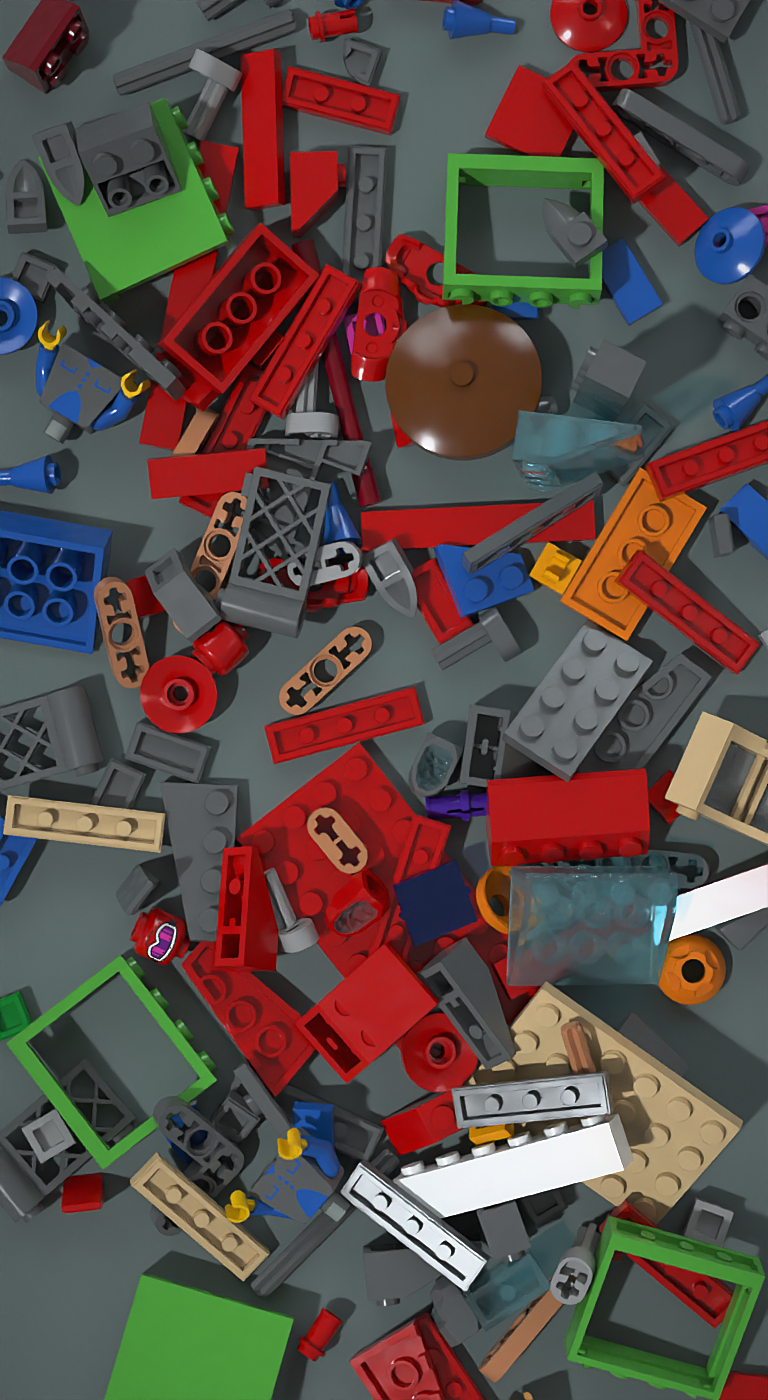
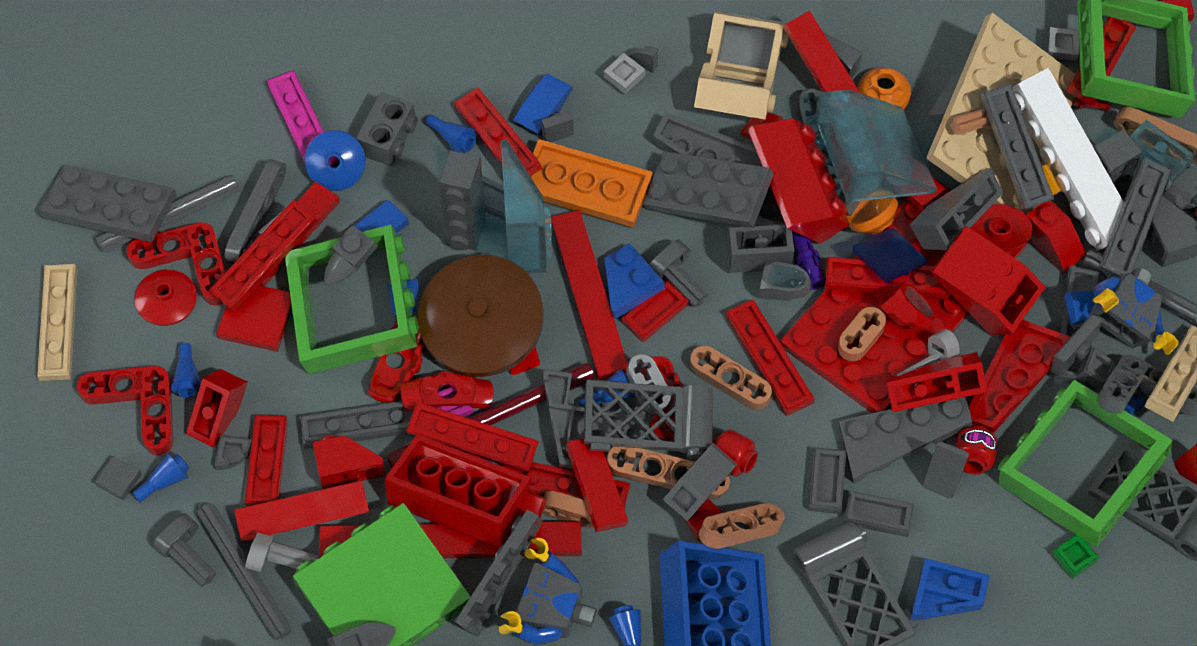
camera: 105 degrees left, 25 degrees down
tan tile [3,795,165,853] -> none
light grey plate [22,1108,76,1163] -> none
dark grey slope [75,102,182,217] -> none
red dish [140,655,218,733] -> none
light grey piece [285,361,339,440] -> none
red pin [308,8,358,43] -> none
dark grey plate [362,537,418,618] -> none
dark grey tile [462,471,603,574] -> none
light orange tile [529,542,582,596] -> none
light grey piece [550,1222,601,1305] -> none
red tile [614,550,760,675] -> none
none -> red slope [186,369,248,447]

